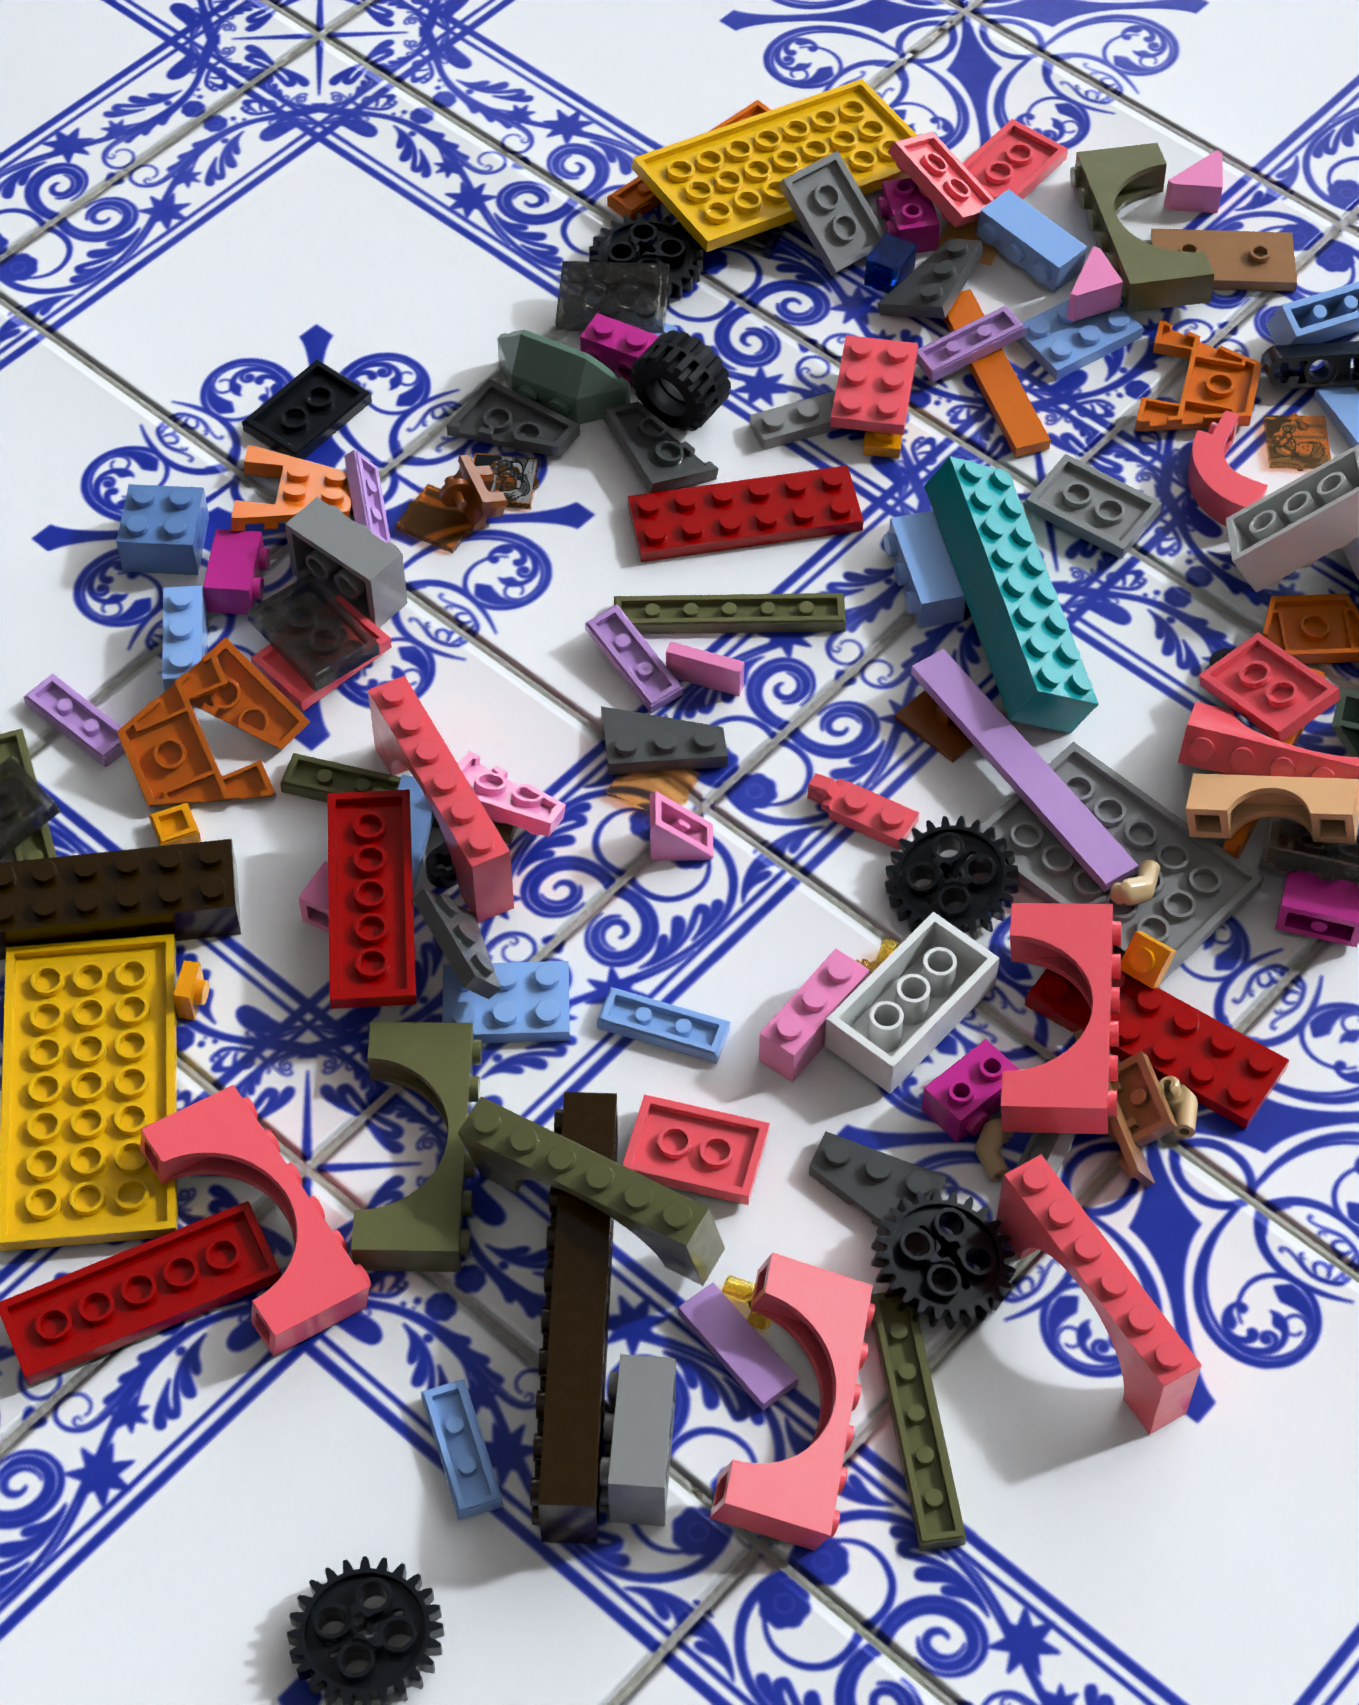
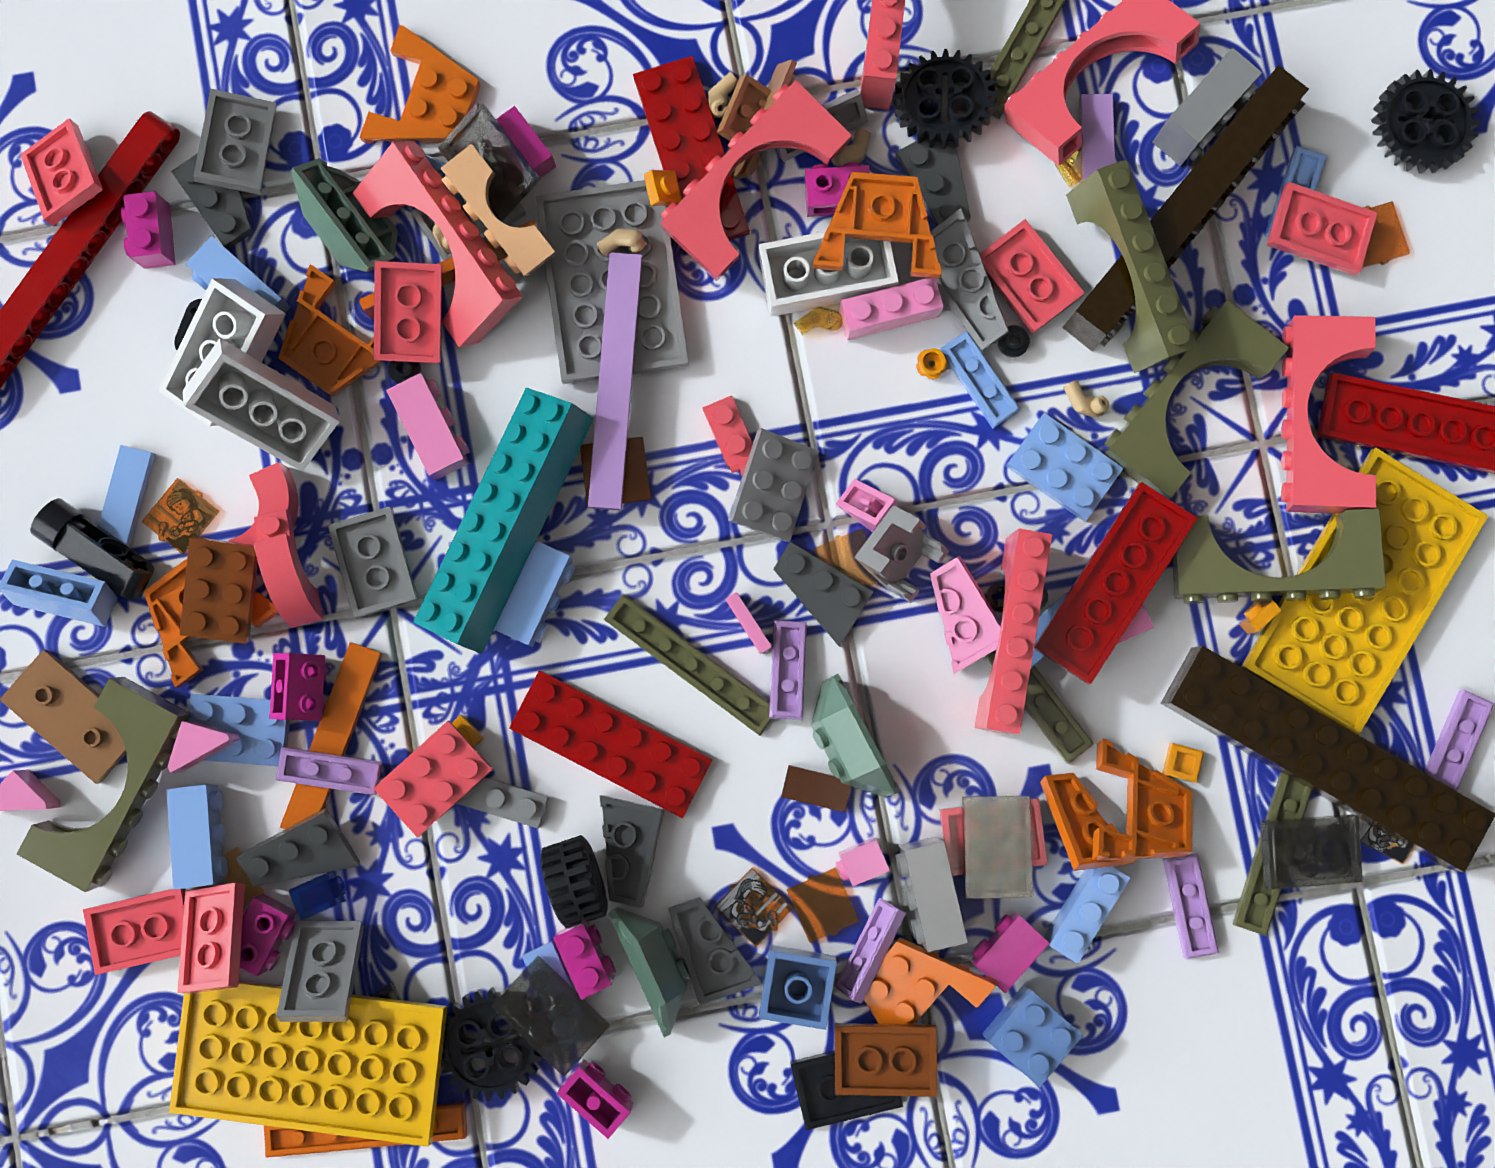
camera: 140 degrees left, 30 degrees up
dark grey wing [412,888,501,999] -> none
dark orange hips [439,455,507,530] -> none
black gear [885,816,1019,940] -> none
none -> dark orange plate [180,537,258,644]
none -> coral arch [254,509,323,628]
none -> dark pink brick [269,653,327,721]
none -> bright pink brick [386,373,470,481]
none -> dark pink brick [557,1058,633,1139]
none -> light grey plate [728,428,819,542]
none -> medium blue brick [759,945,837,1030]
none -> reddish brown tile [781,765,851,812]
none -> sand green wedge [811,674,900,797]
none -> orange wing [813,172,942,279]
none -> dark orange plate [834,1023,937,1097]
none -> bright pink brick [836,838,890,886]
none -> light grey panel [854,505,949,603]
none -> light grey wing [909,208,1010,352]
none -> light orange plate [916,348,948,380]
none -> black plate [997,325,1030,358]
none -> tan arm [1063,380,1109,417]
none -> olive arch [1172,509,1386,604]
none -> coral plate [1267,182,1377,276]
none -> clear orange piece [1362,201,1410,268]

